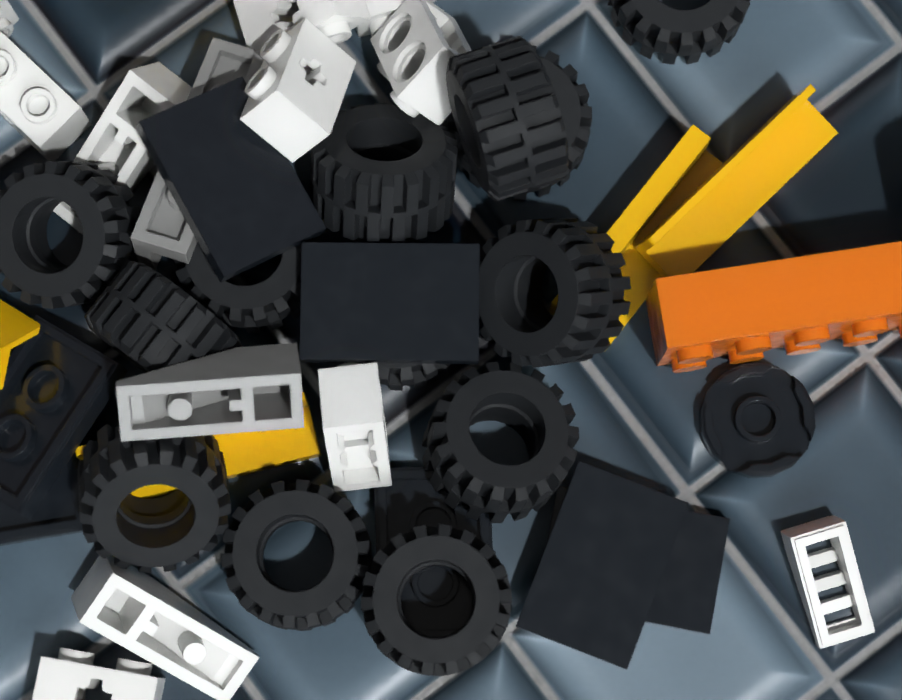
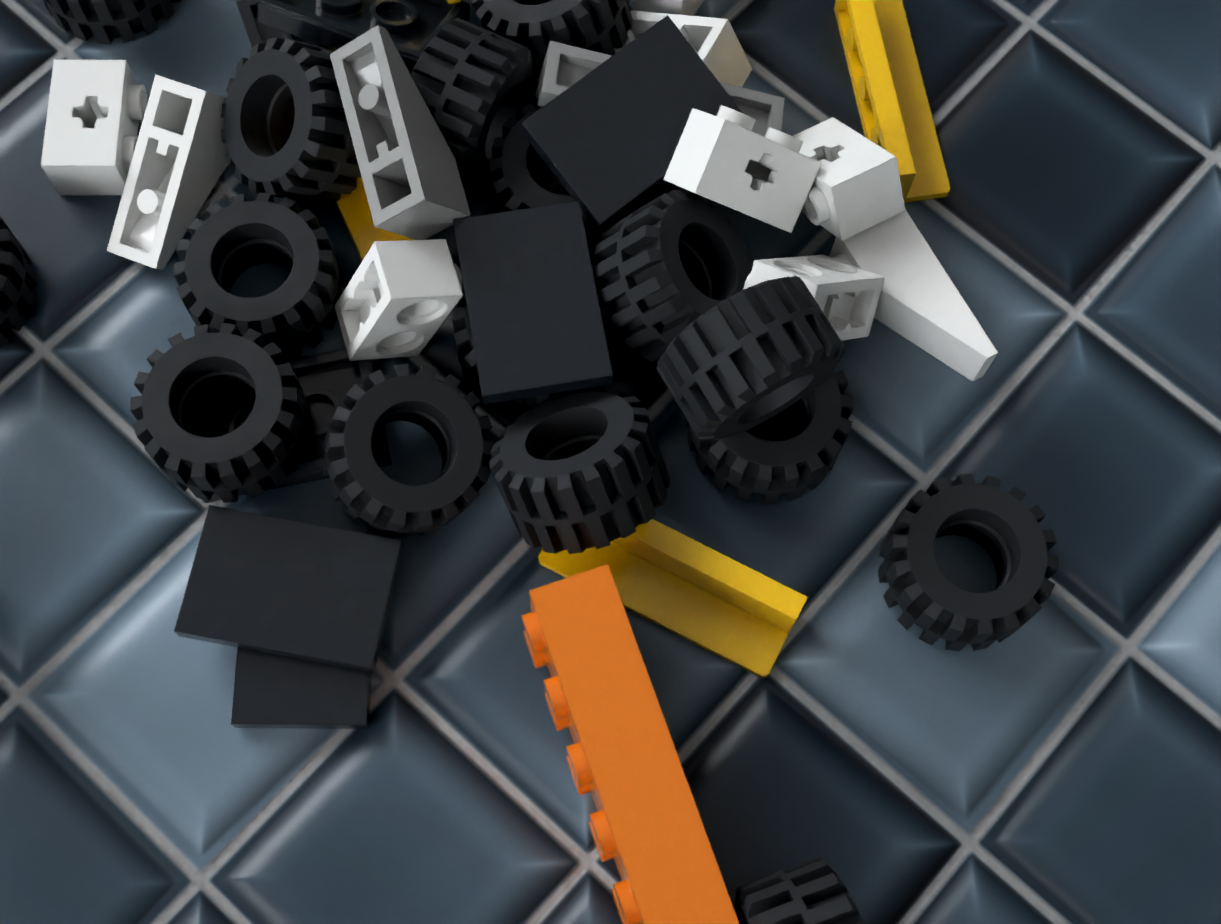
camera: 75 degrees right, 10 degrees down
yellow panel [635,84,838,277] -> none
black tile [699,363,816,478] -> none
white slope [781,515,875,649] -> none

